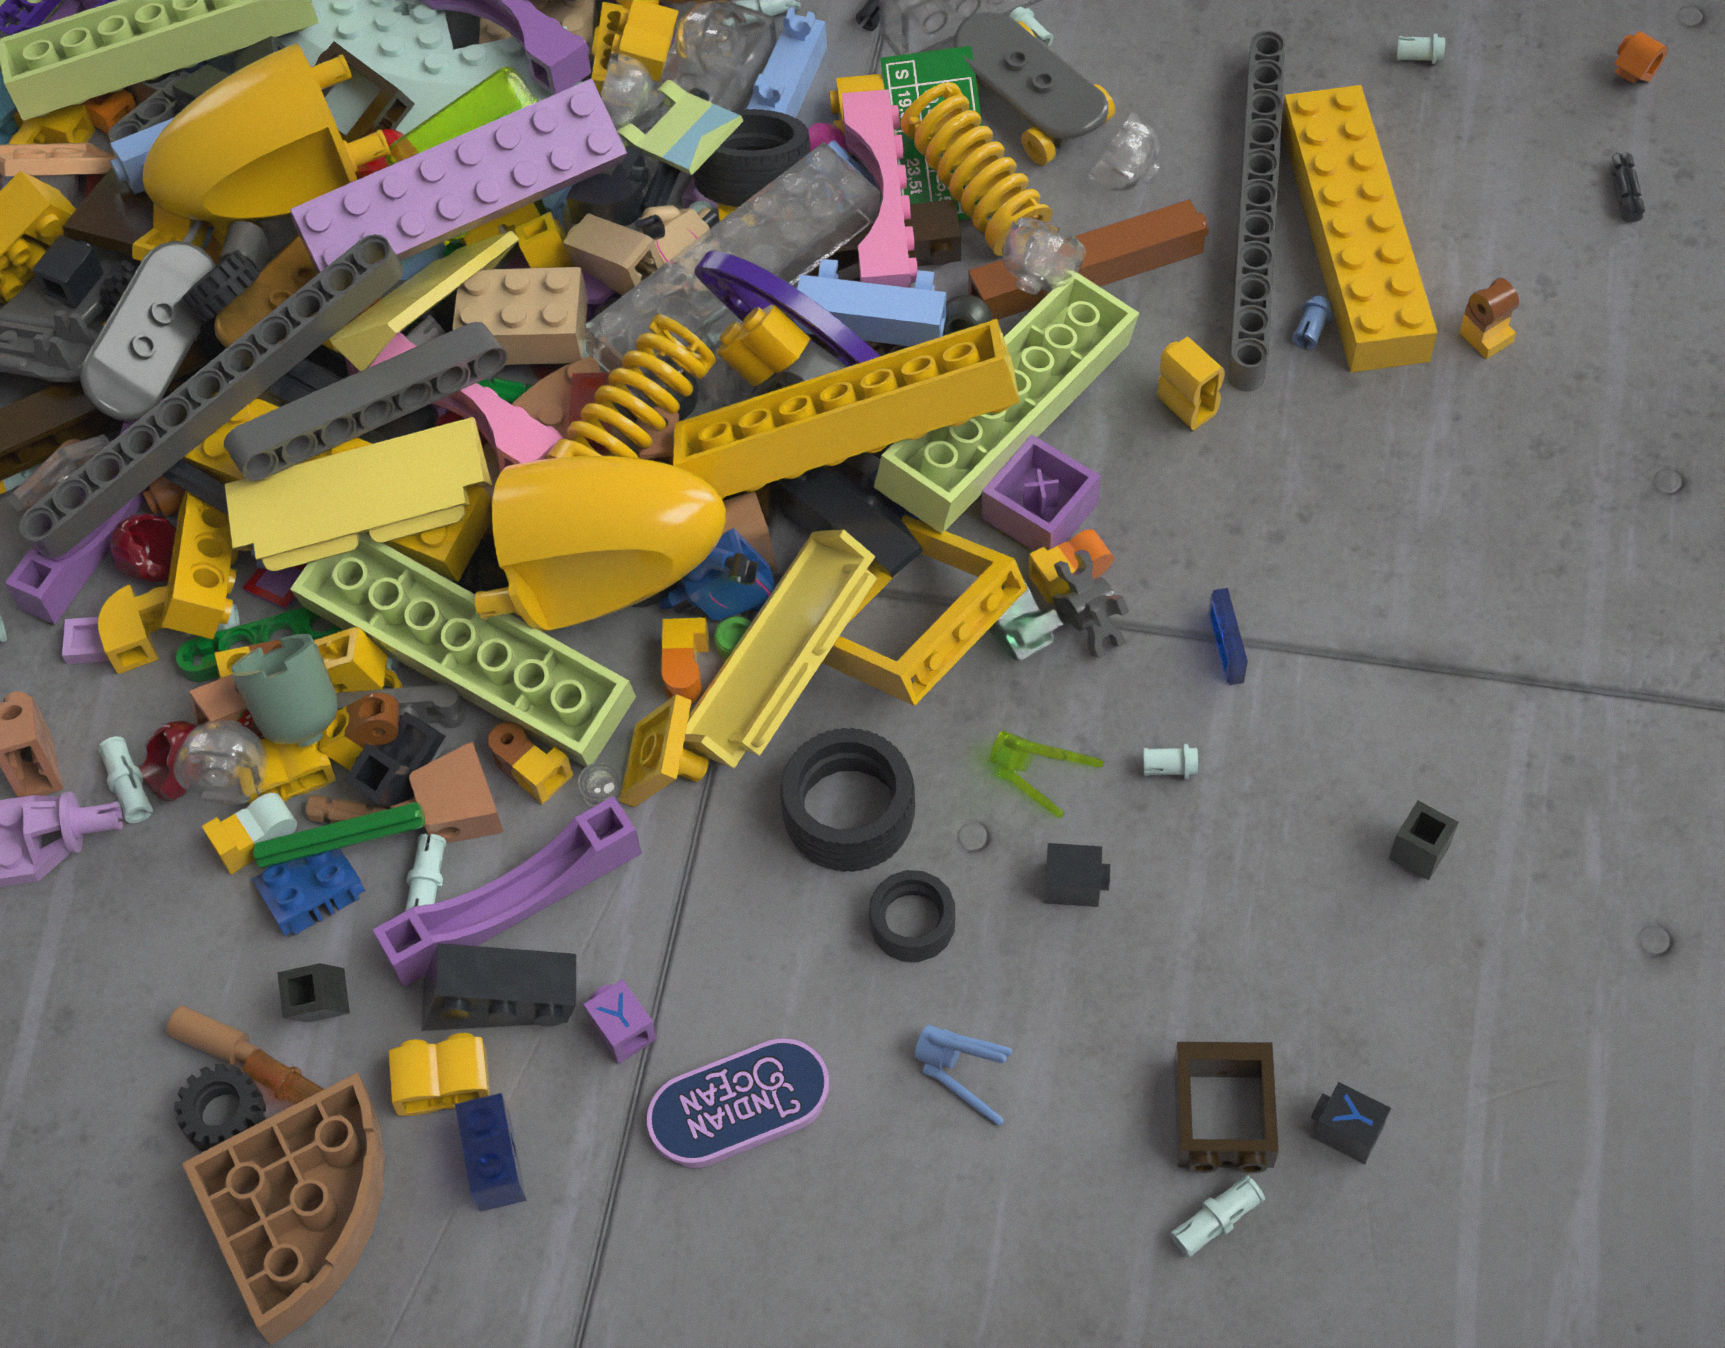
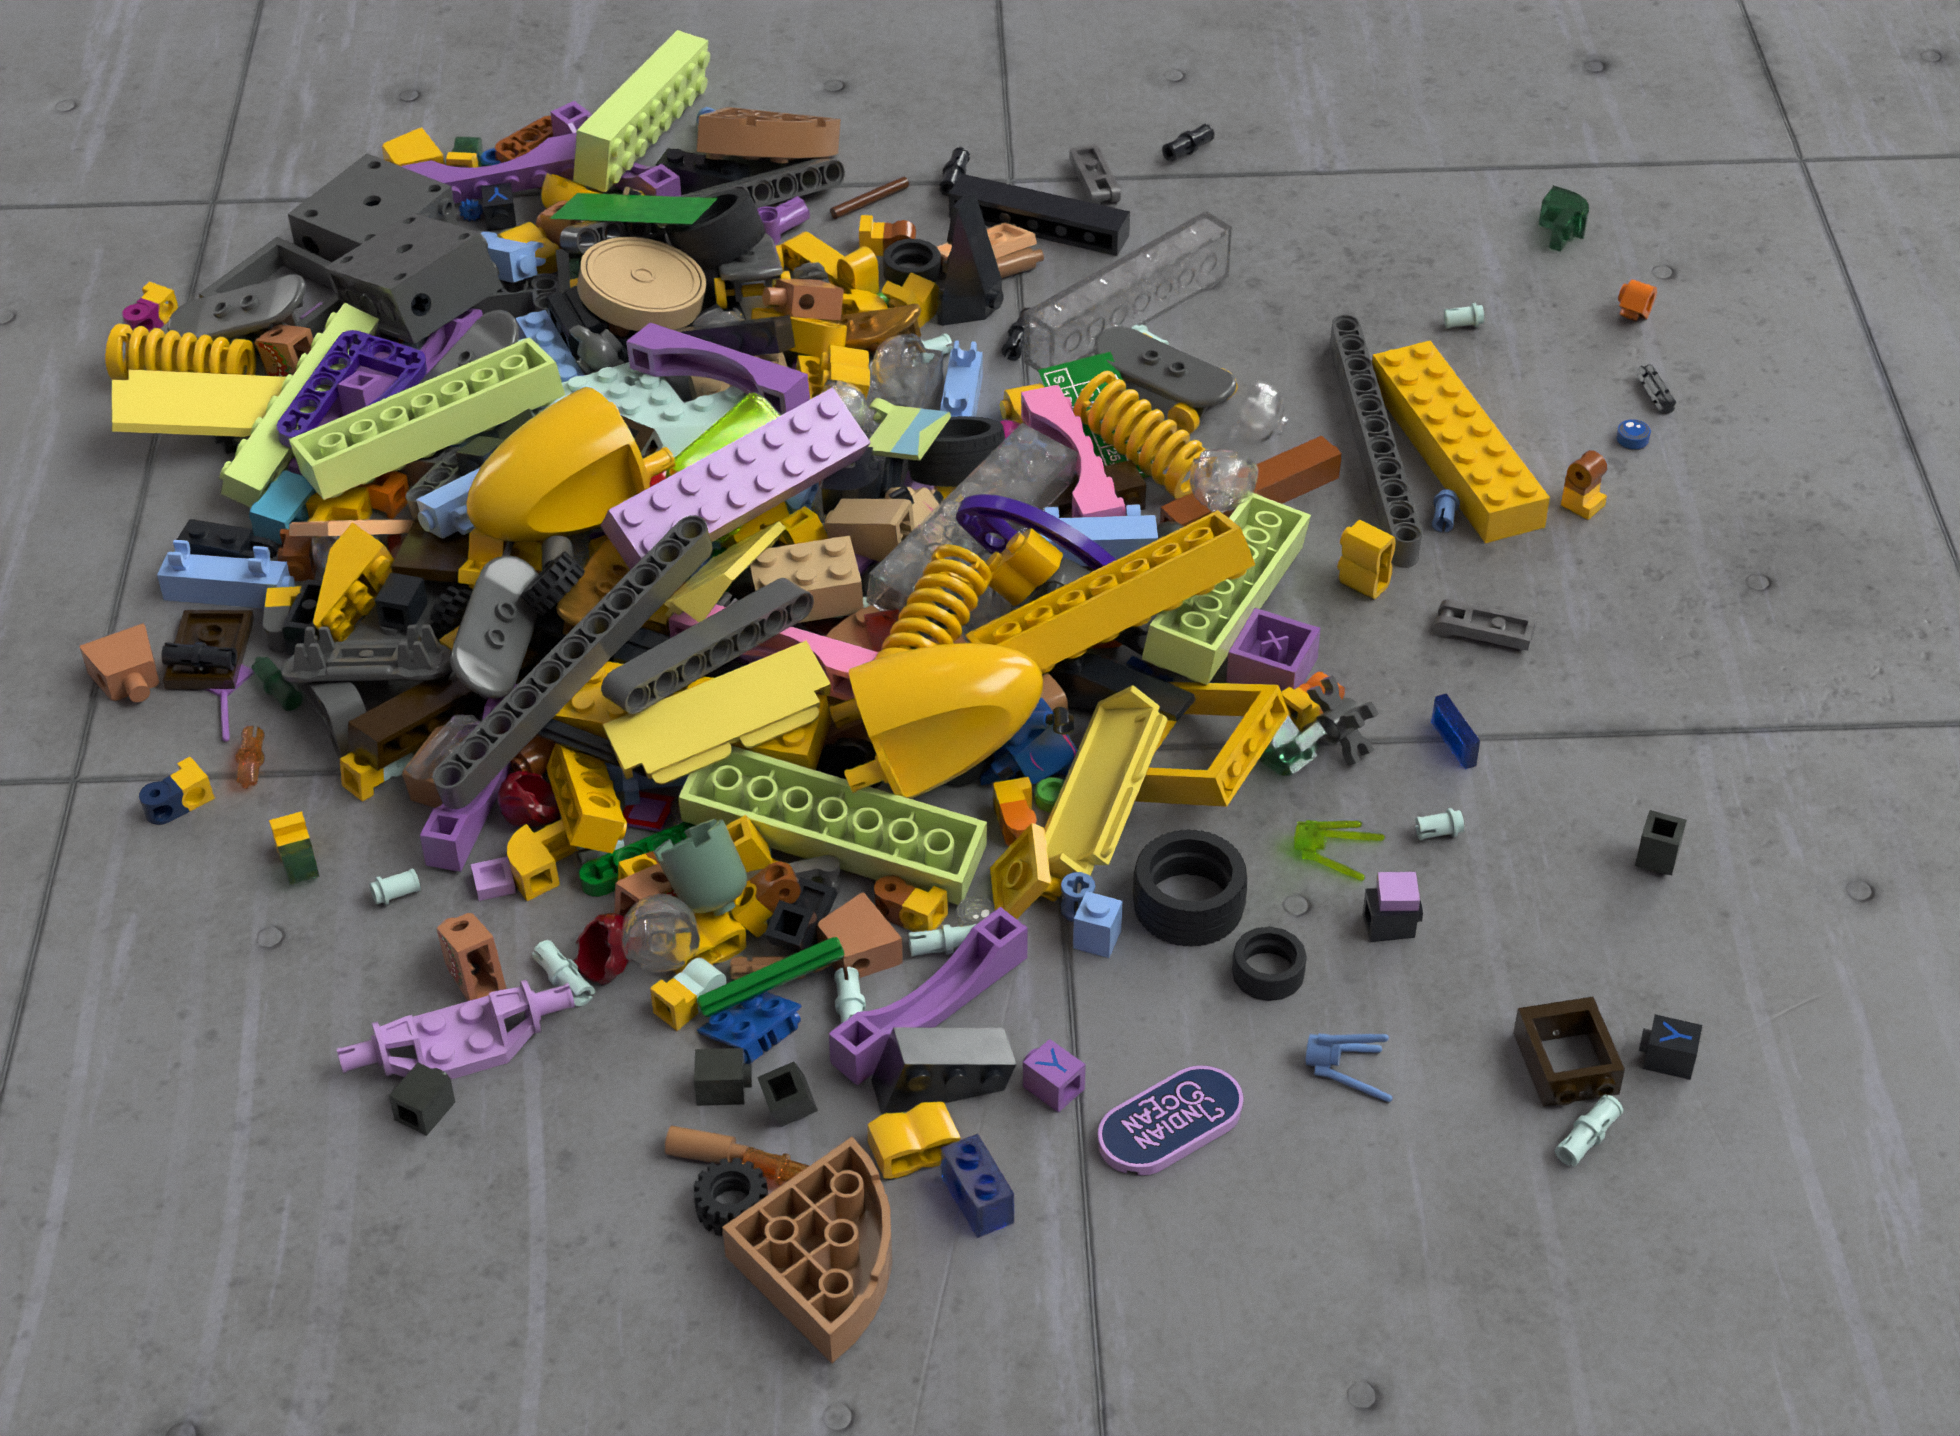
camera: 15 degrees left, 15 degrees down
none -> pearl dark grey brick [694,1048,753,1106]
none -> light aqua pin [908,924,976,957]
none -> medium blue bush [1061,872,1095,922]
none -> light blue brick [1073,891,1123,958]
none -> lavender tile [1376,872,1420,911]
none -> flat silver plate [1433,599,1536,651]
none -> blue tile [1616,420,1651,449]

